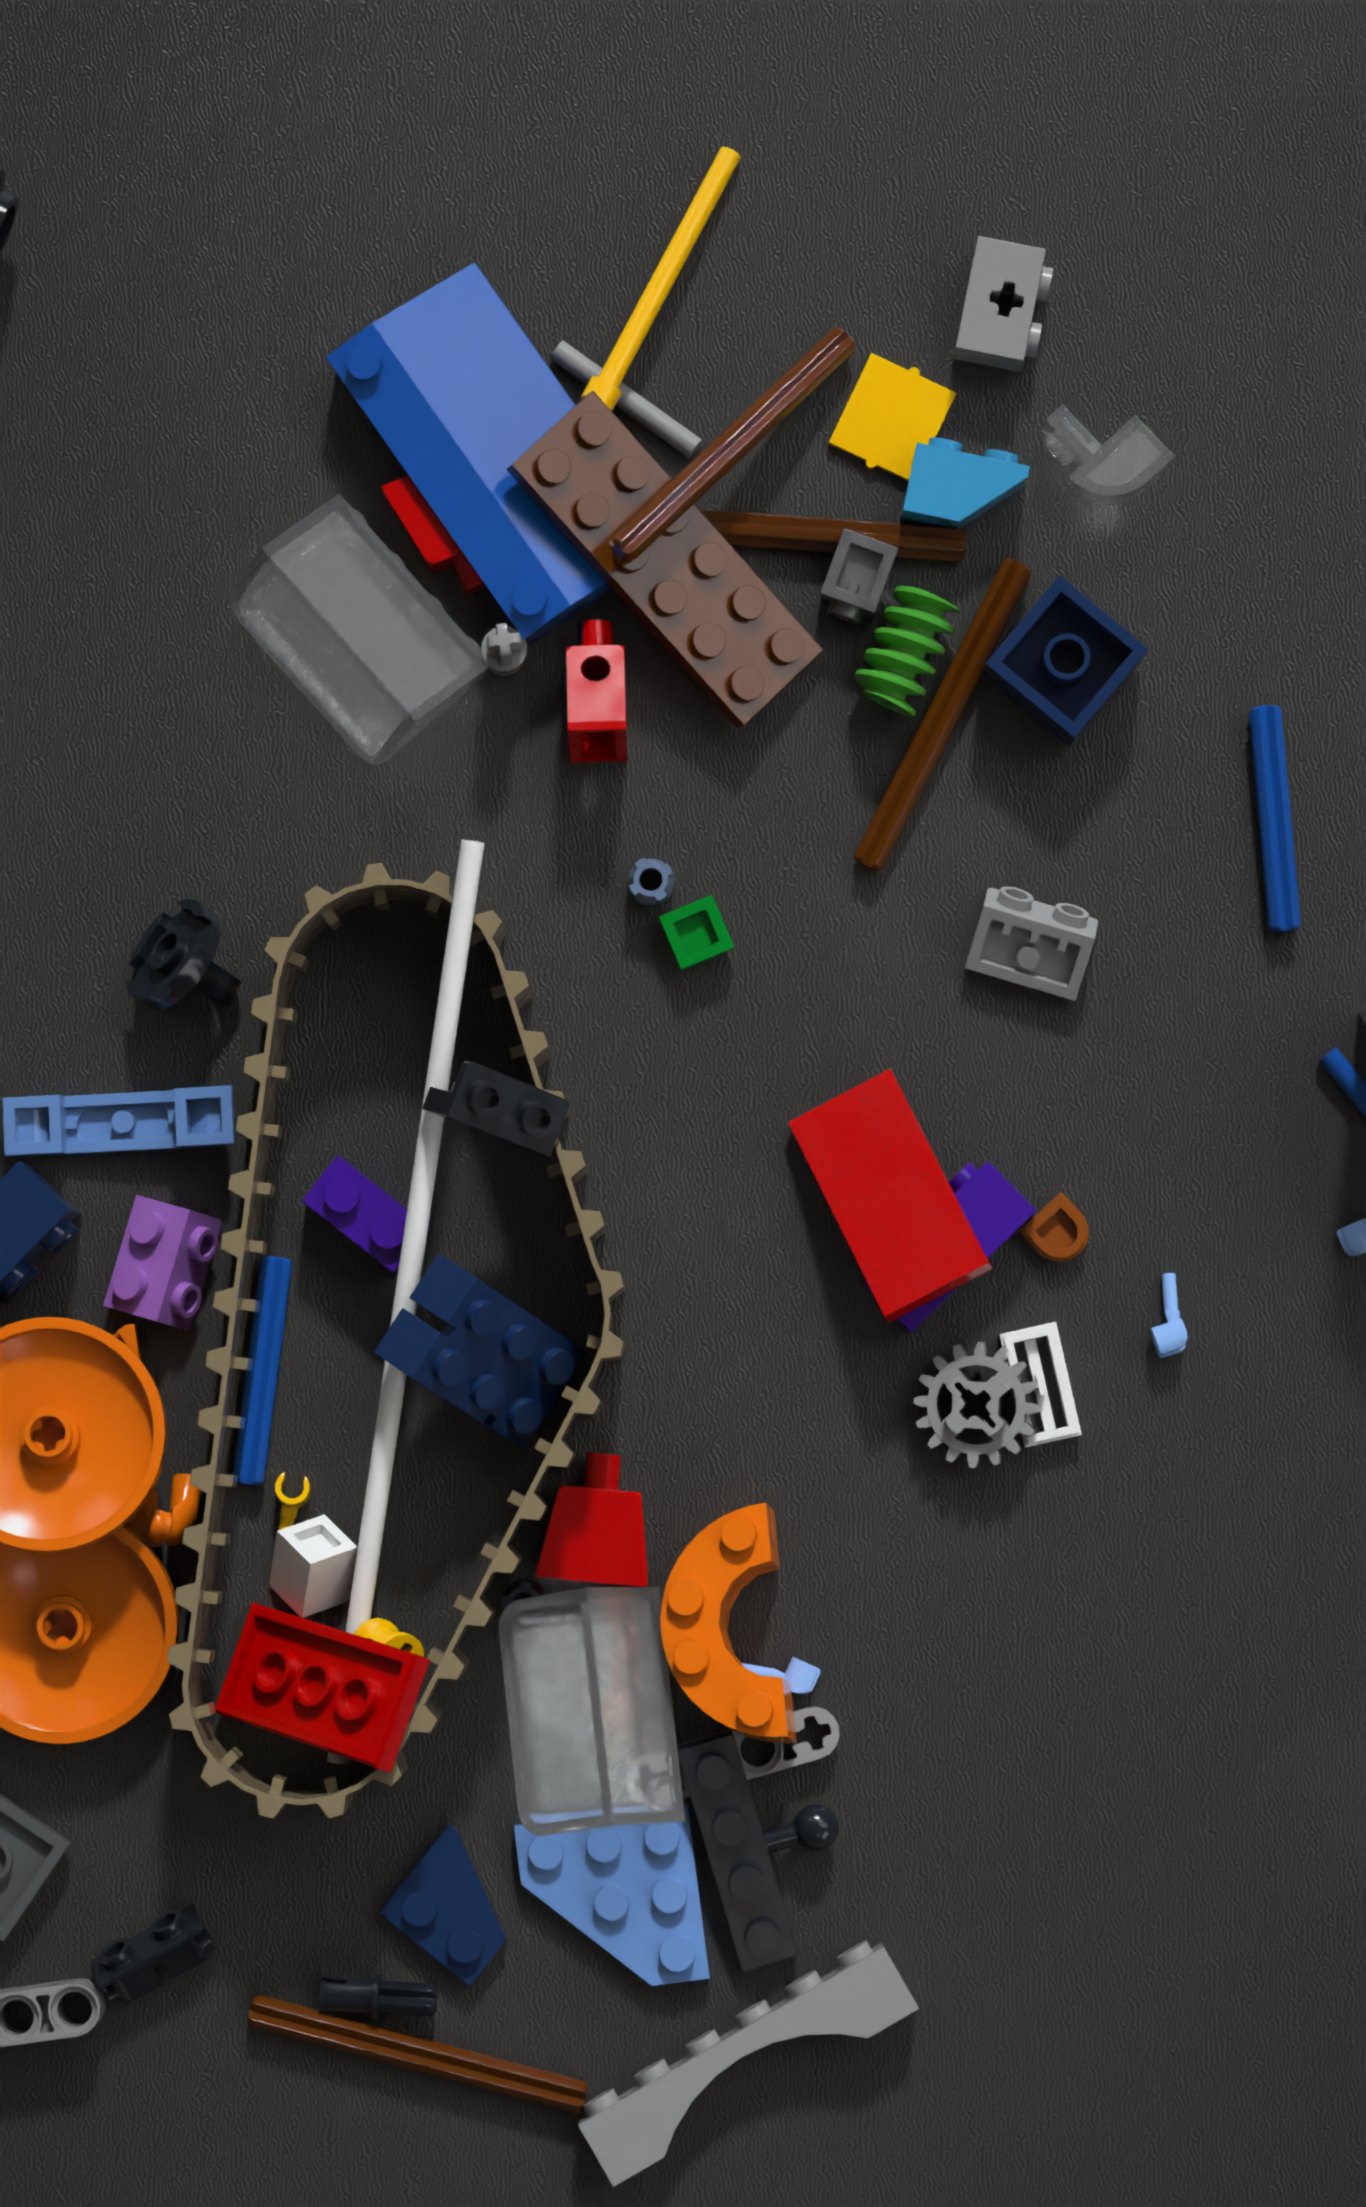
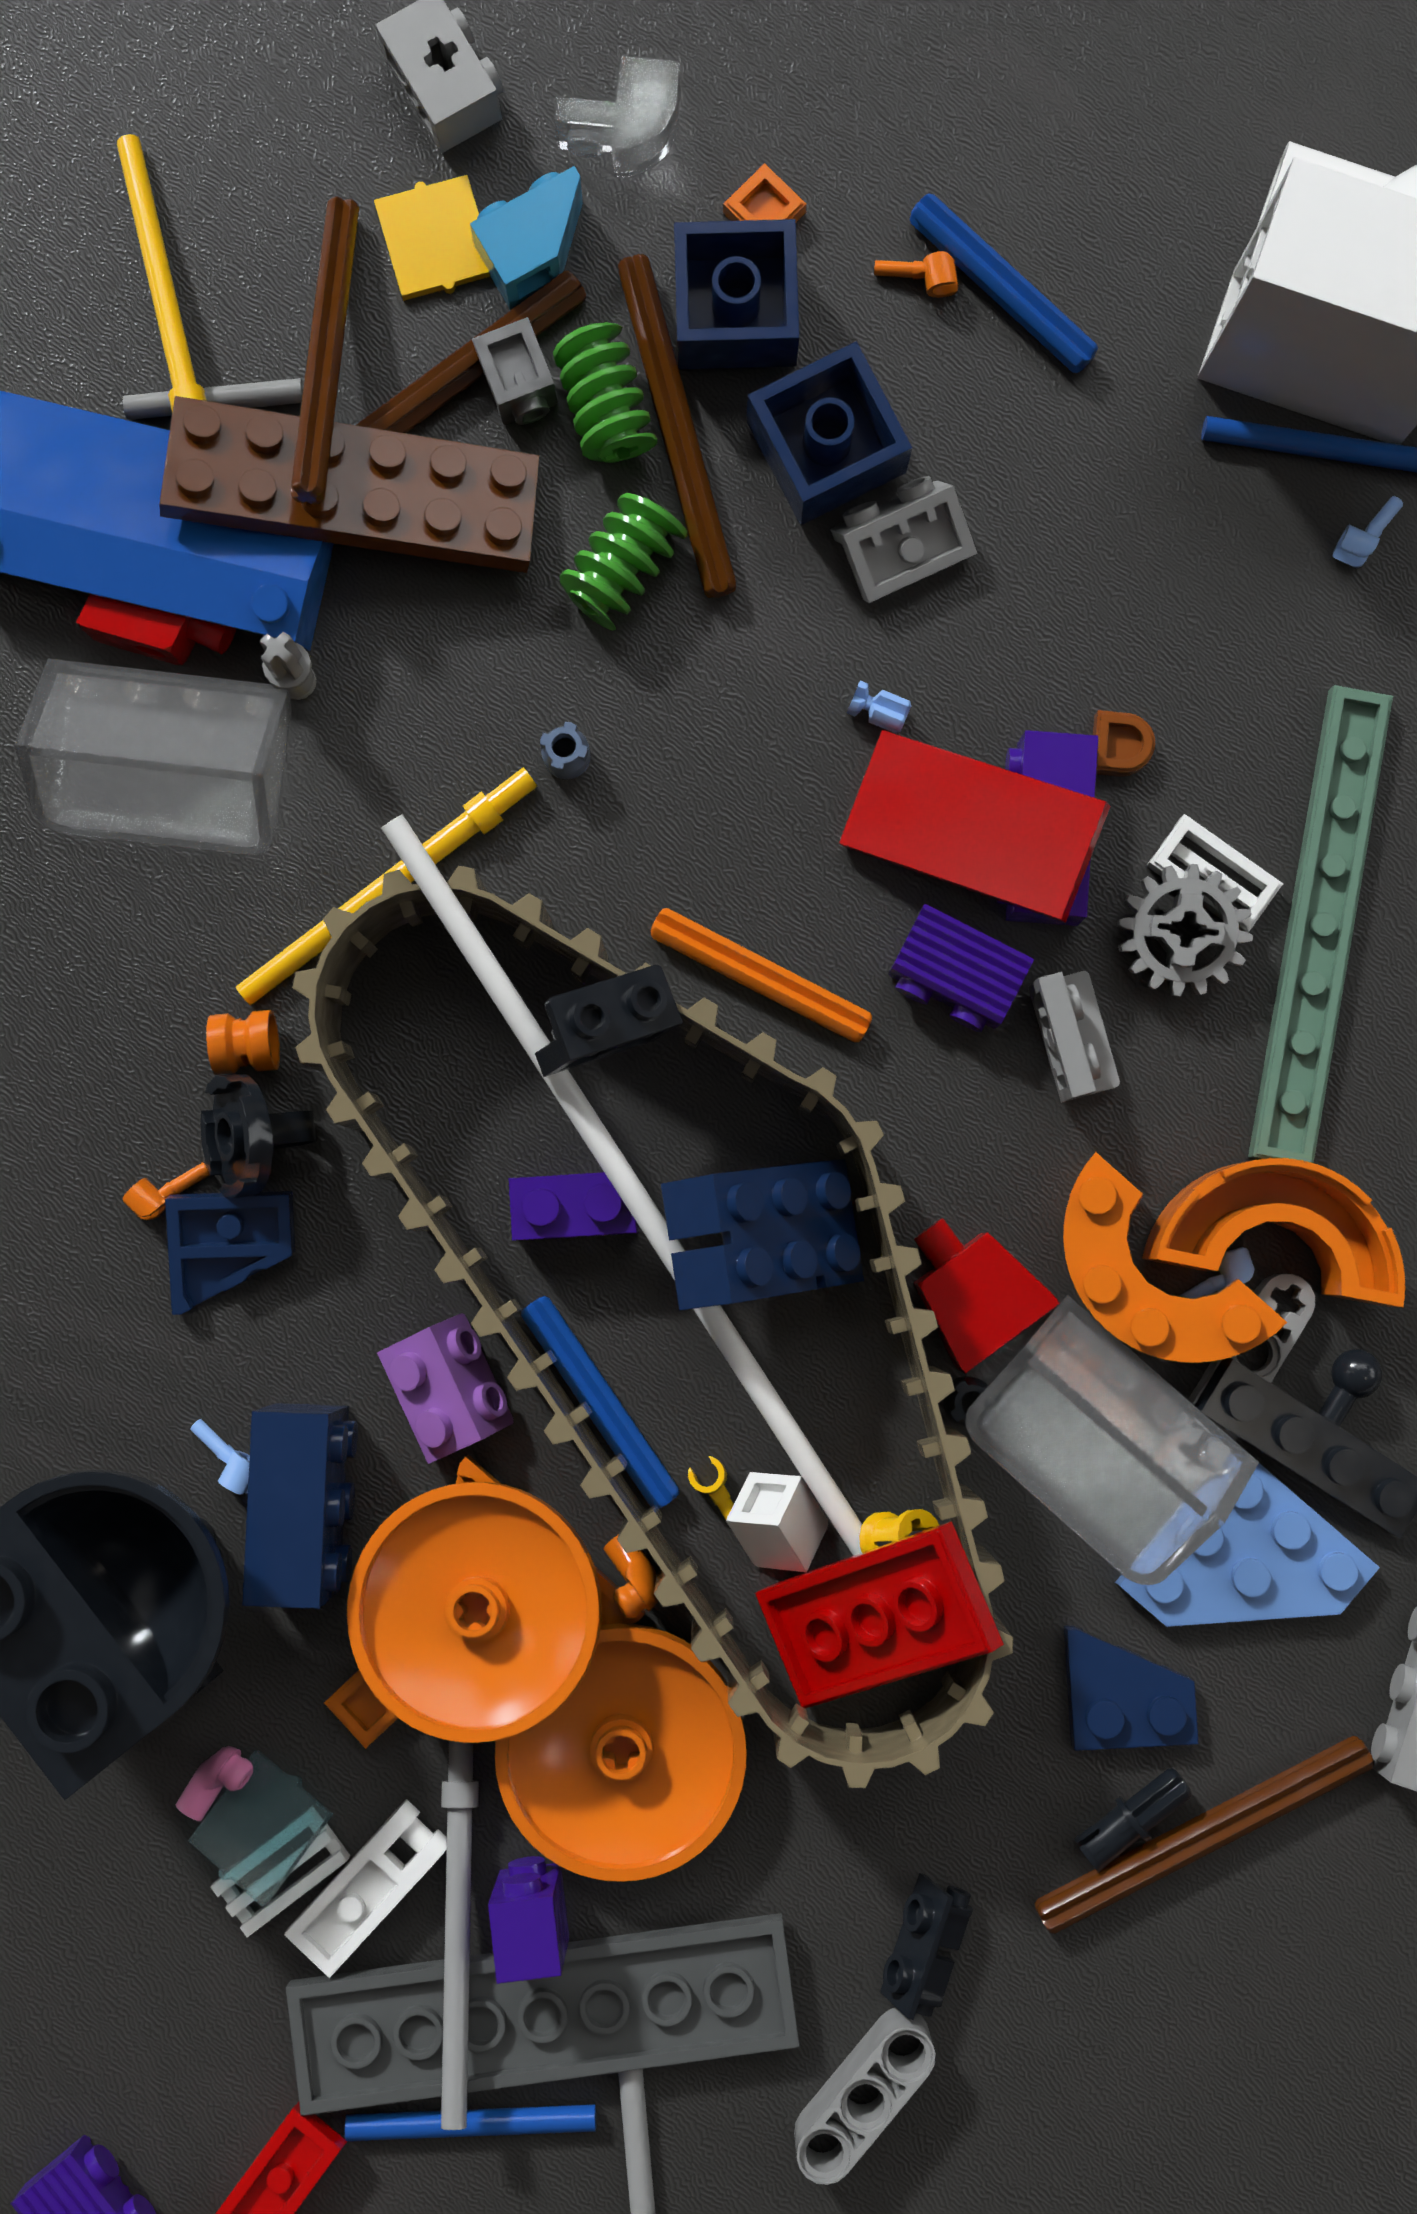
camera: 40 degrees left, 0 degrees up
medium blue slope [2,1085,236,1156] -> none
torso [566,619,628,763] -> none
green plate [659,895,734,972] -> none
light blue hand [1150,1273,1187,1358] -> none
none -> orange hand [123,1162,210,1220]
none -> dark blue wing [165,1191,296,1315]
none -> orange wheel [206,1010,280,1075]
none -> yellow bar [236,767,538,1006]
none -> bright green piece [560,493,688,631]
none -> orange axle [650,908,872,1042]
none -> orange tile [723,163,807,222]
none -> dark blue brick [747,341,912,526]
none -> light blue piece [847,680,911,734]
none -> orange hand [874,251,958,298]
none -> dark purple brick [888,904,1034,1032]
none -> light grey bracket [1028,971,1120,1103]
none -> orange brick [1142,1158,1405,1308]
none -> sand green tile [1248,685,1393,1163]

